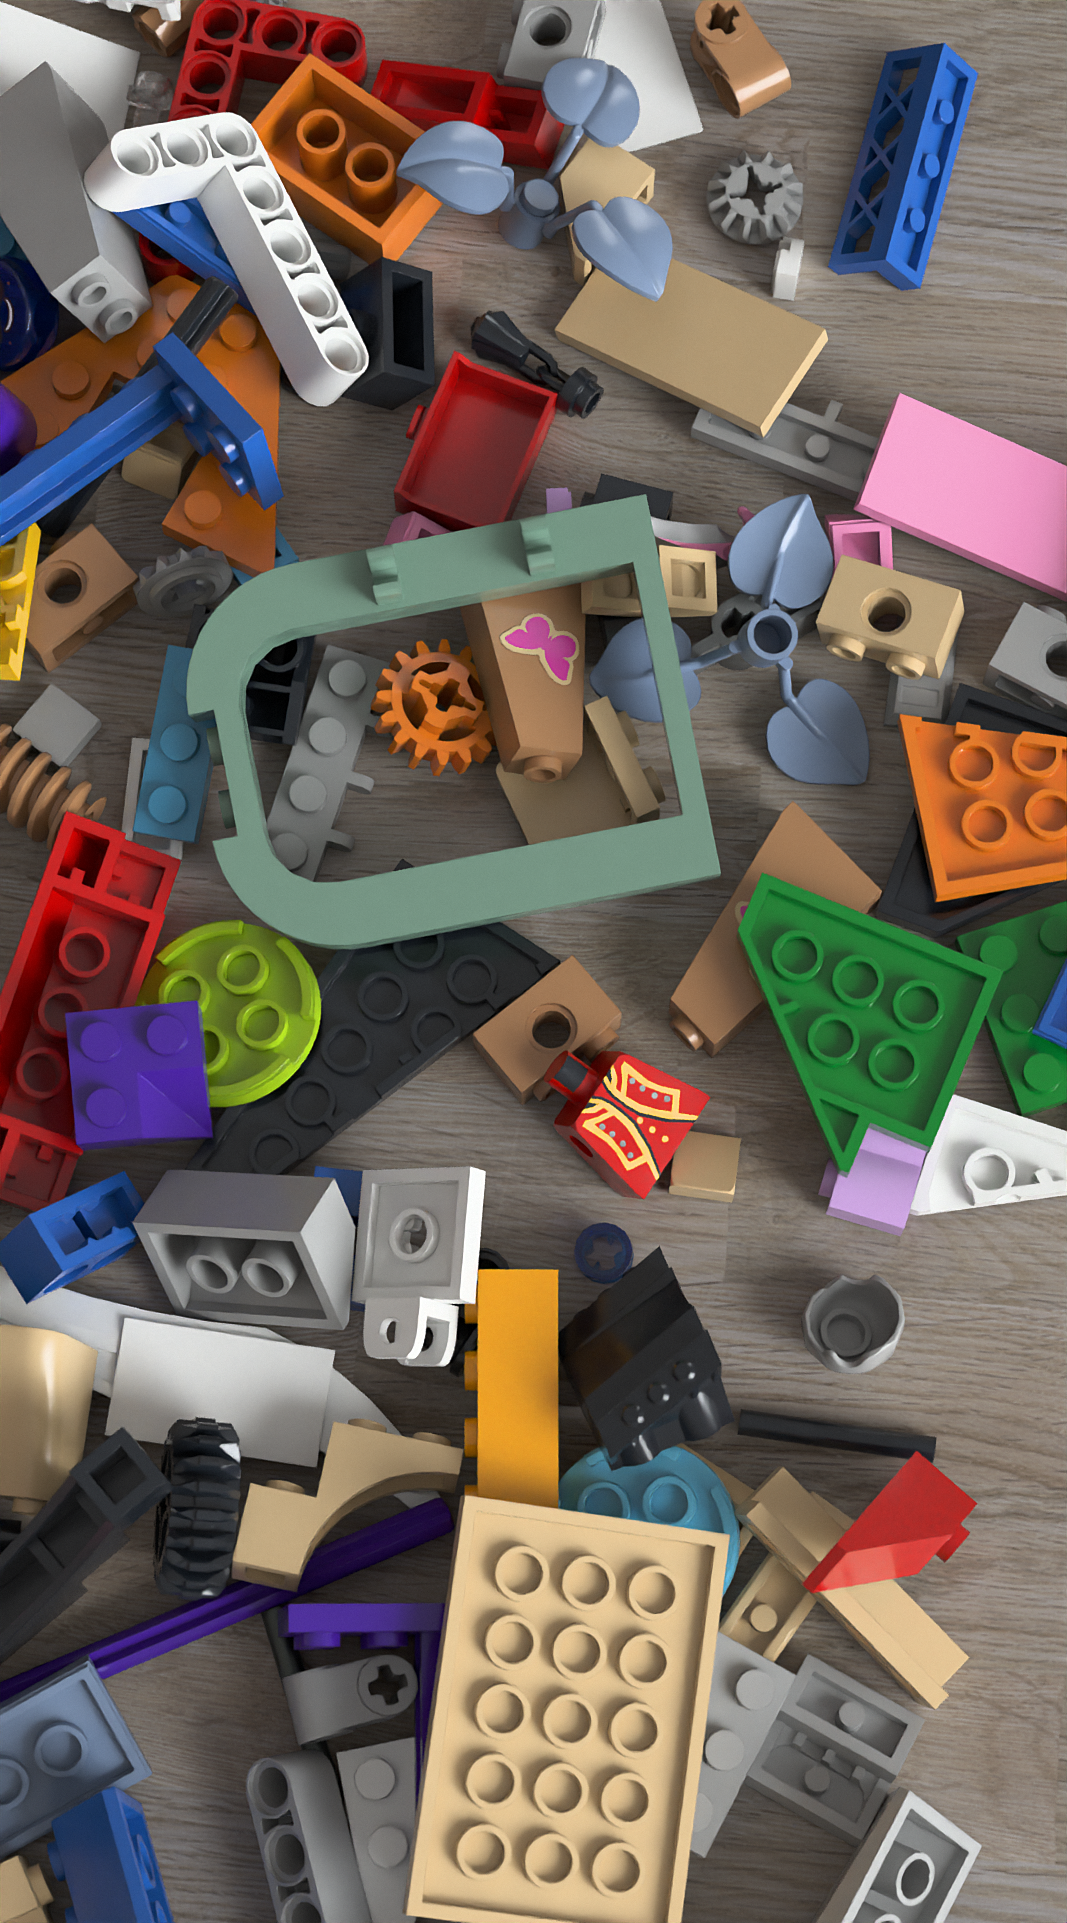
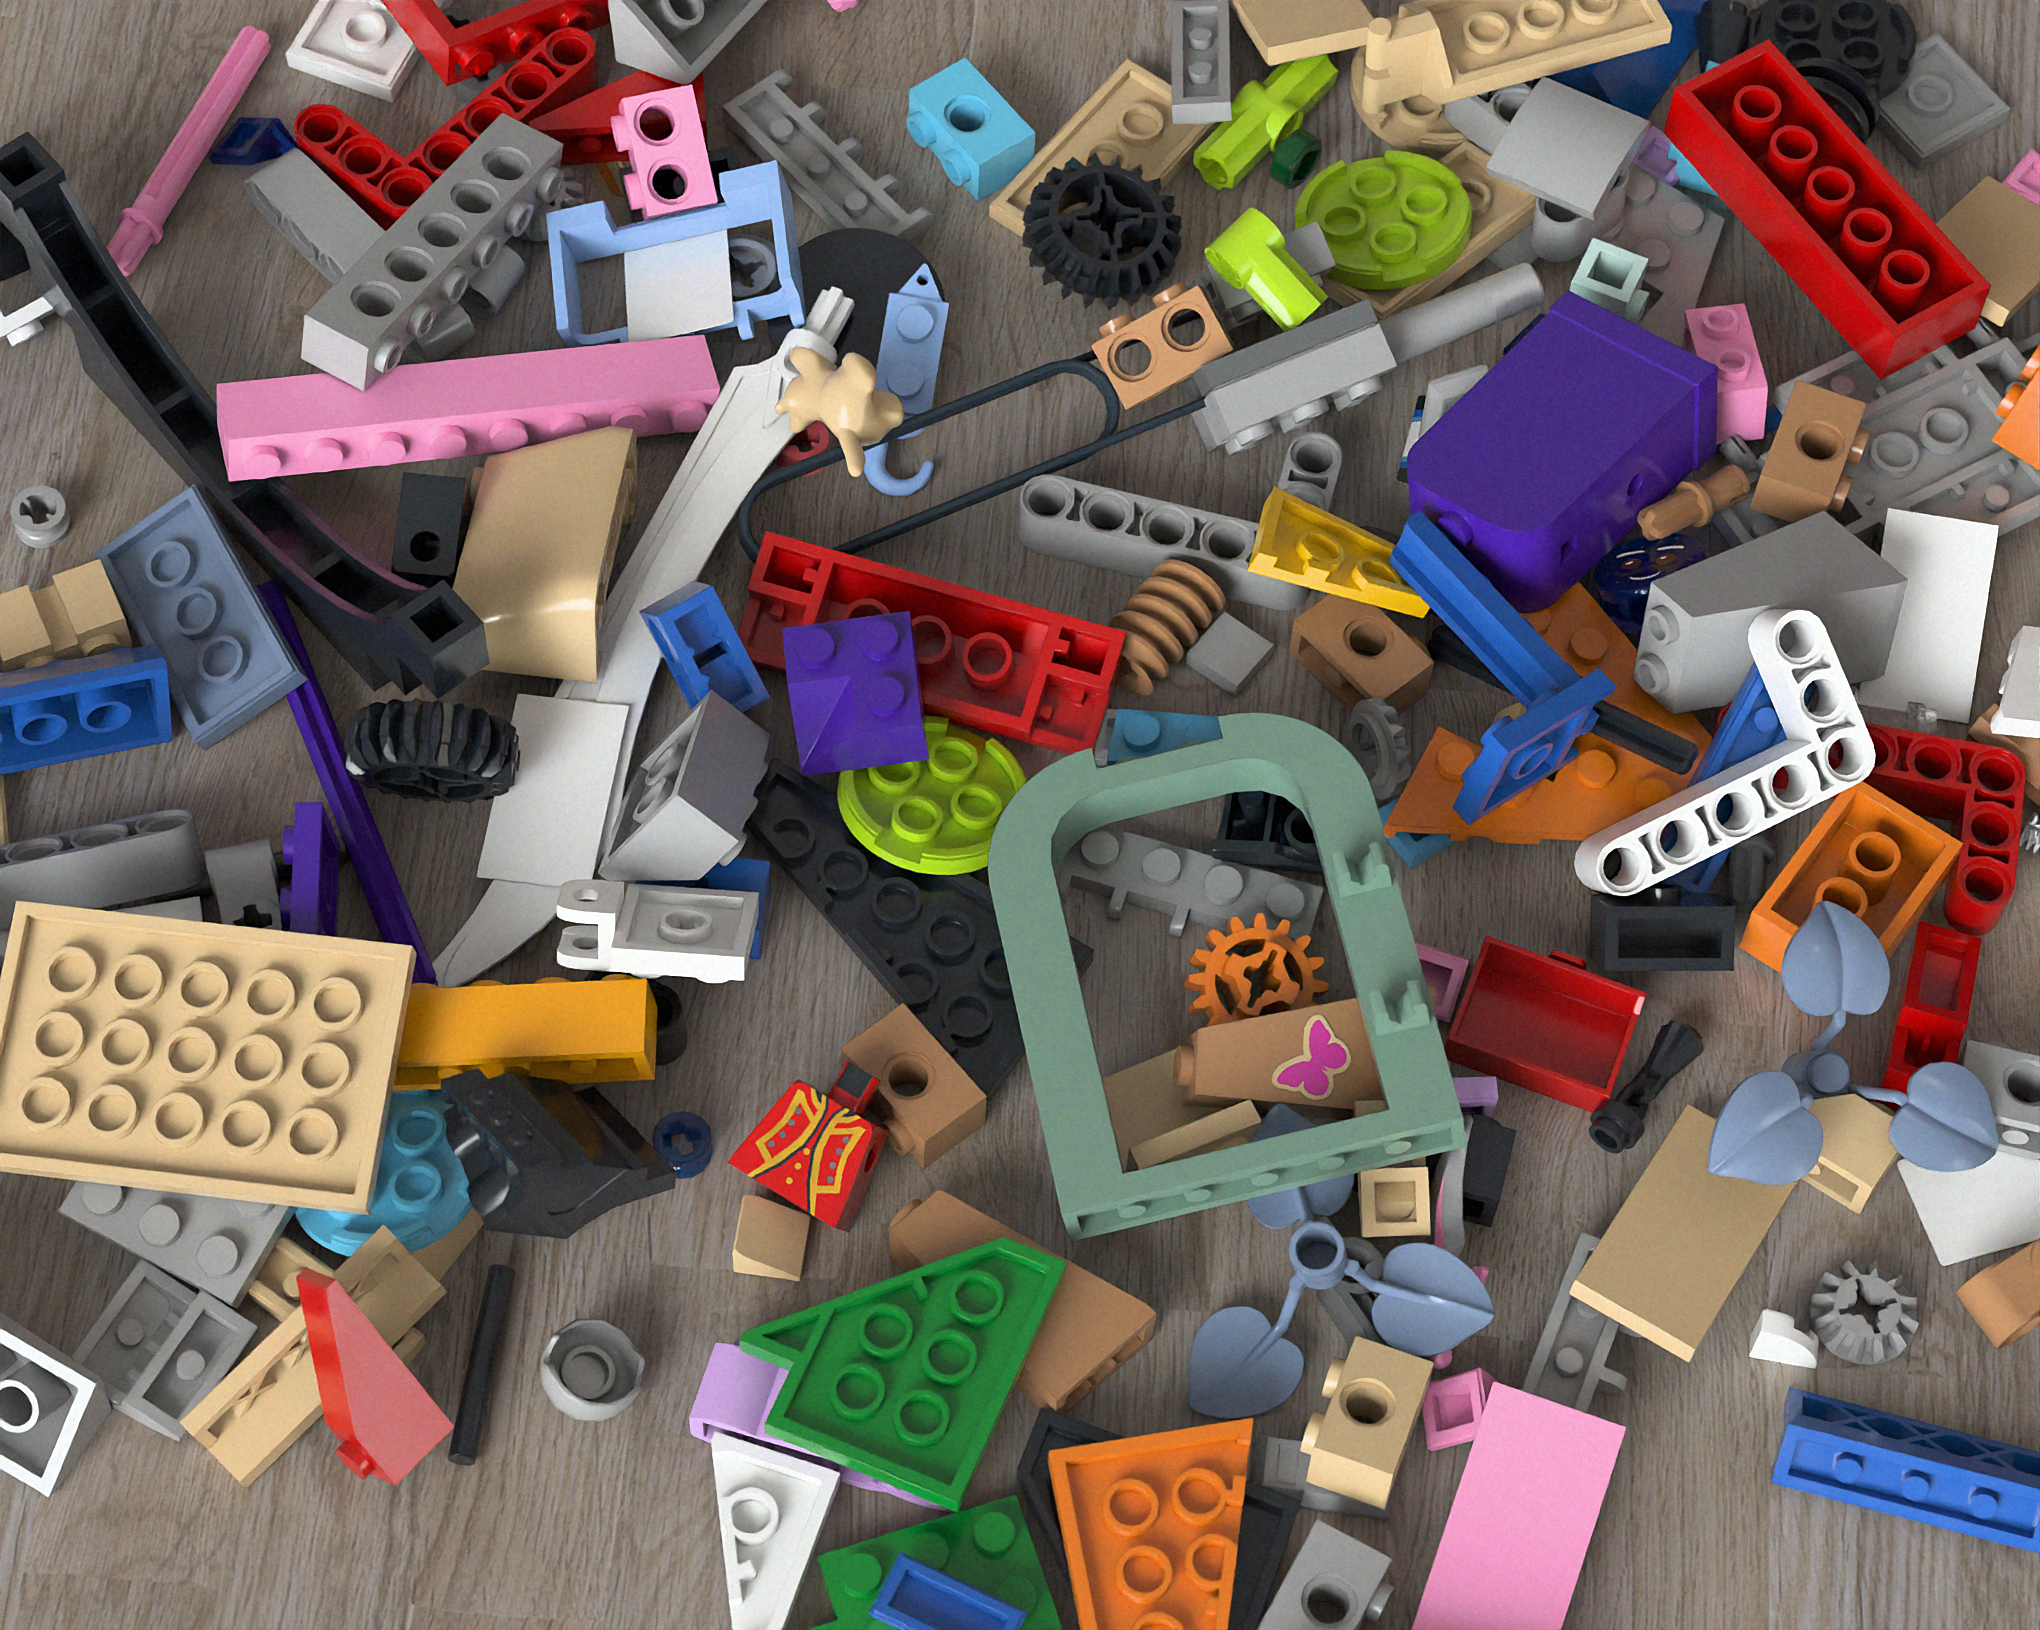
camera: 85 degrees right, 15 degrees down
tan arch [231,1418,464,1592] -> none

